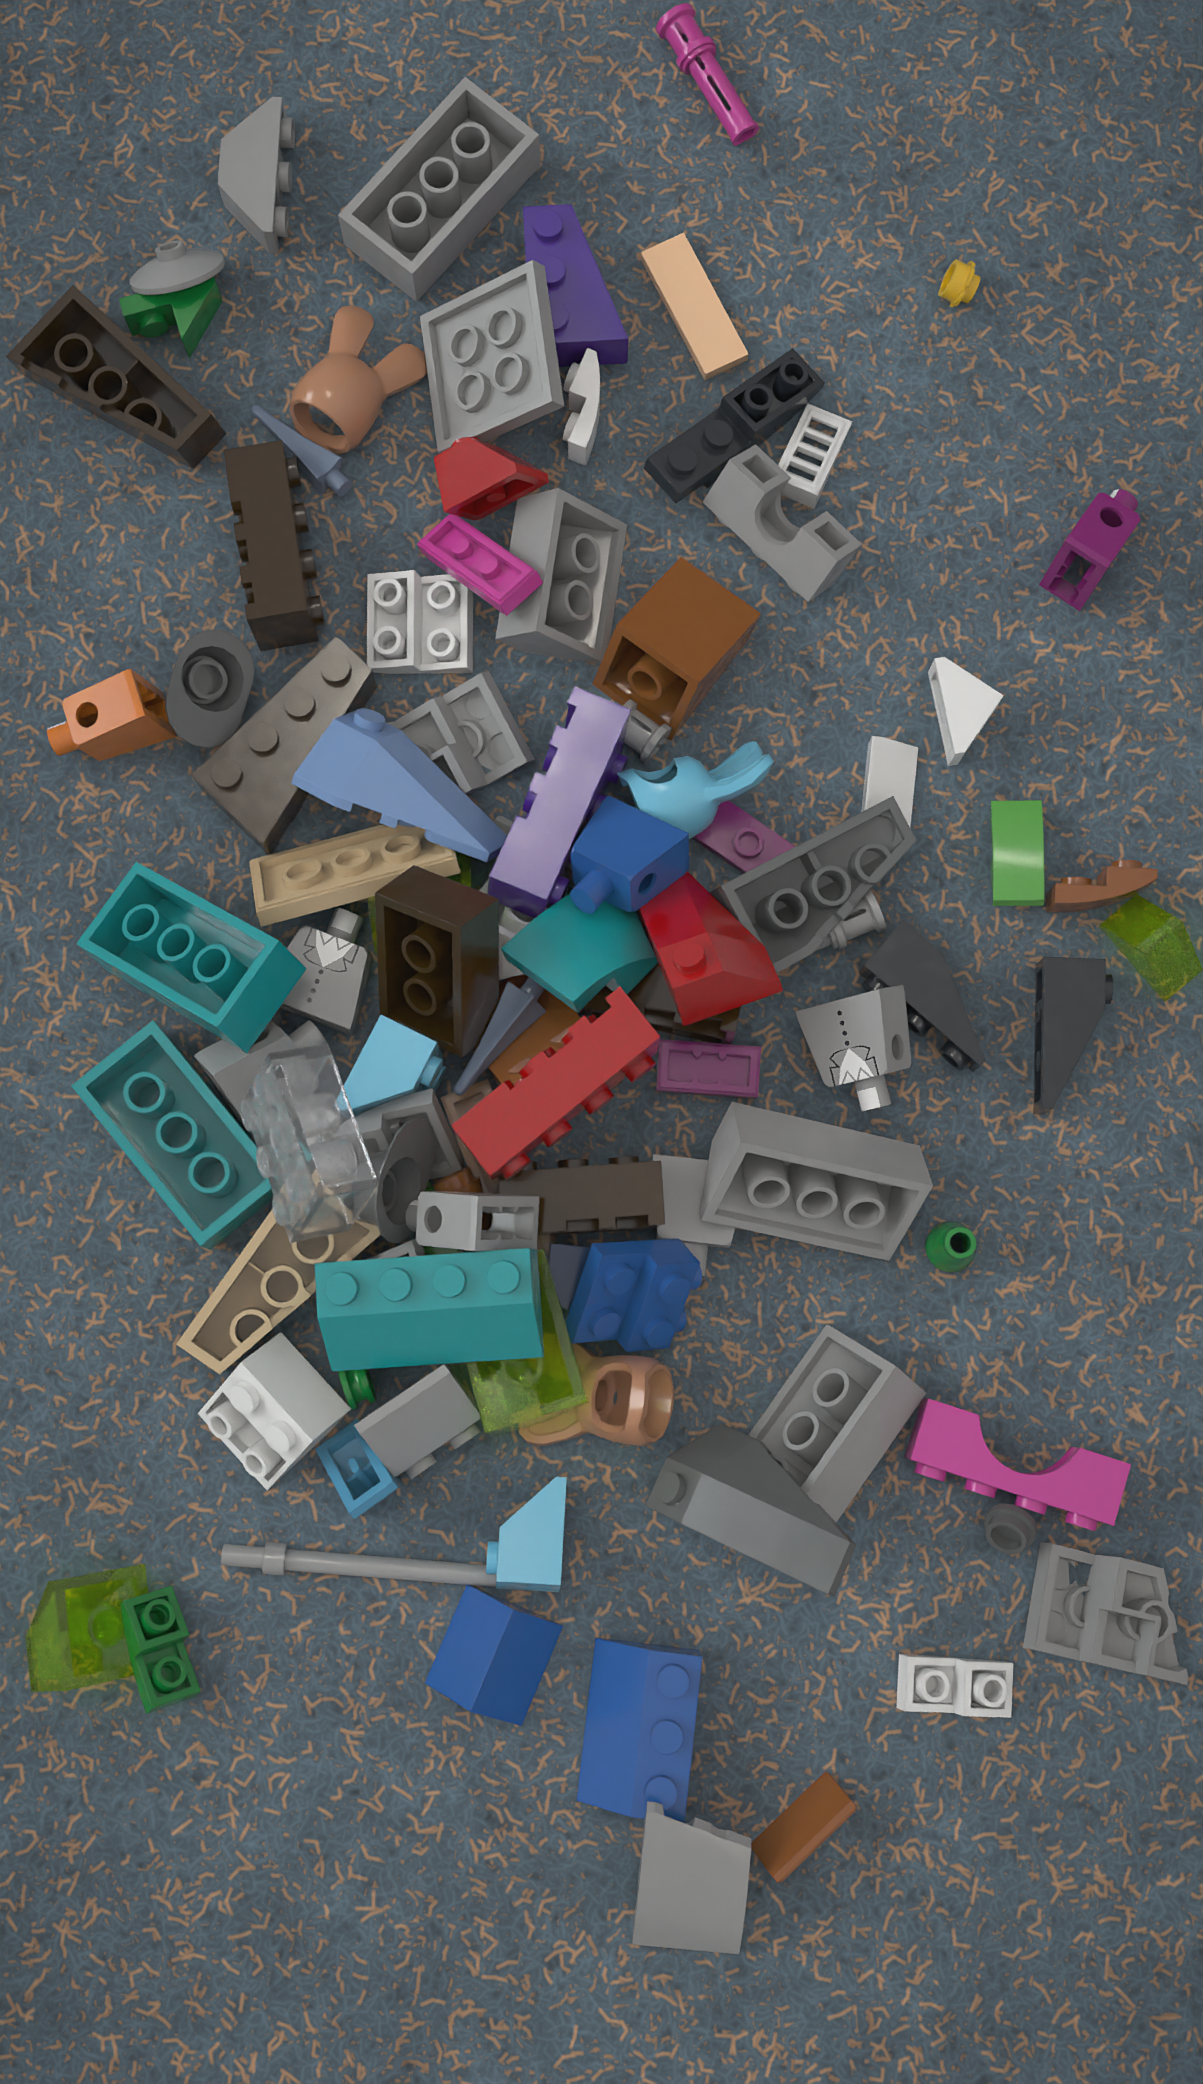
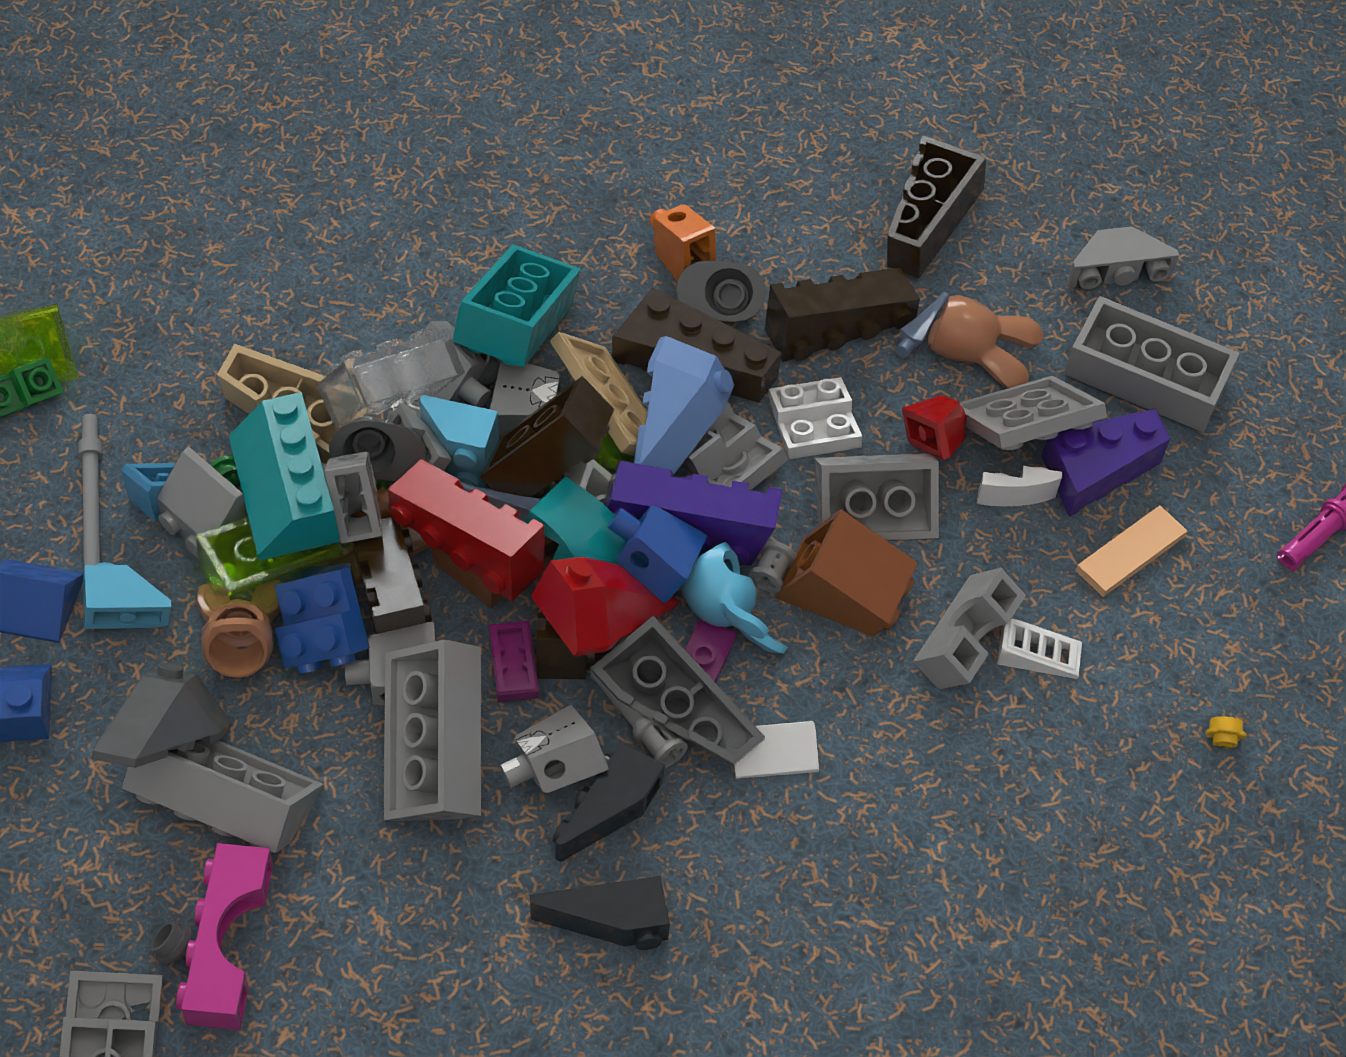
camera: 75 degrees right, 25 degrees down
teal brick [71,1020,290,1250] -> none
green slope [119,276,222,358] -> none
light grey dish [129,241,225,295] -> none
white slope [198,1332,351,1490] -> none
dark pink tile [417,514,543,616] -> none
black slope [644,348,825,504] -> none
white slope [896,1654,1013,1718] -> none
green cone [925,1221,977,1272] -> none
white slope [928,657,1004,766] -> none
bright green slope [990,800,1044,906] -> none
magenta torso [1039,489,1141,611] -> none
dark orange slope [1046,860,1158,913] -> none
clear neon green slope [1099,894,1203,1002] -> none

